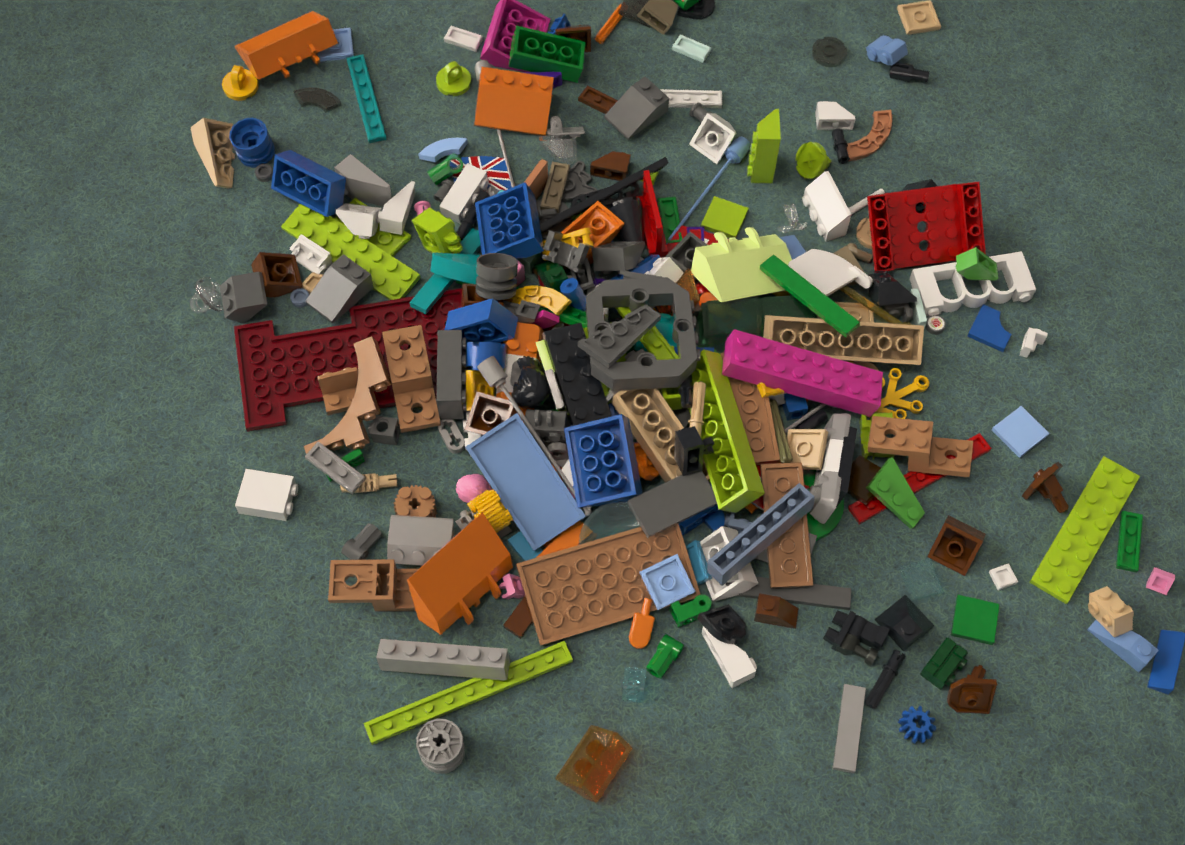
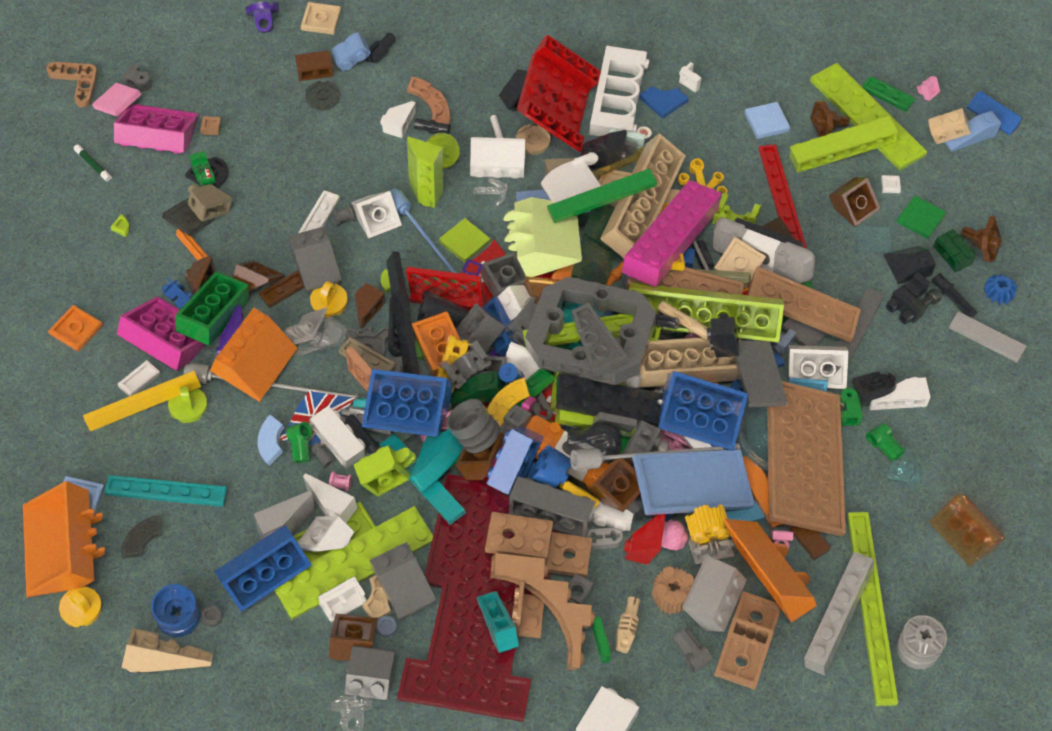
camera: 70 degrees left, 5 degrees down
light grey tile [305,442,366,495] -> none
orange piece [629,598,655,649] -> none
light blue tile [639,554,695,610] -> none
light aqua tile [672,35,711,63] -> none
sand blue brick [707,483,815,586] -> none
reddish brown slope [754,593,799,629] -> none
dark tan arm [847,243,872,263] -> none
bright green wing [866,457,925,529] -> none
medium nougat bracket [868,416,973,477] -> none
bright green slope [956,248,998,281] -> none
none -> yellow tile [83,371,201,431]
none -> reddish brown slope [232,260,285,291]
none -> reddish brown brick [295,50,333,81]
none -> yellow tile [310,281,348,318]
none -> teal slope [477,591,519,653]
none -> red slope [623,514,666,565]
none -> lime brick [789,116,898,173]

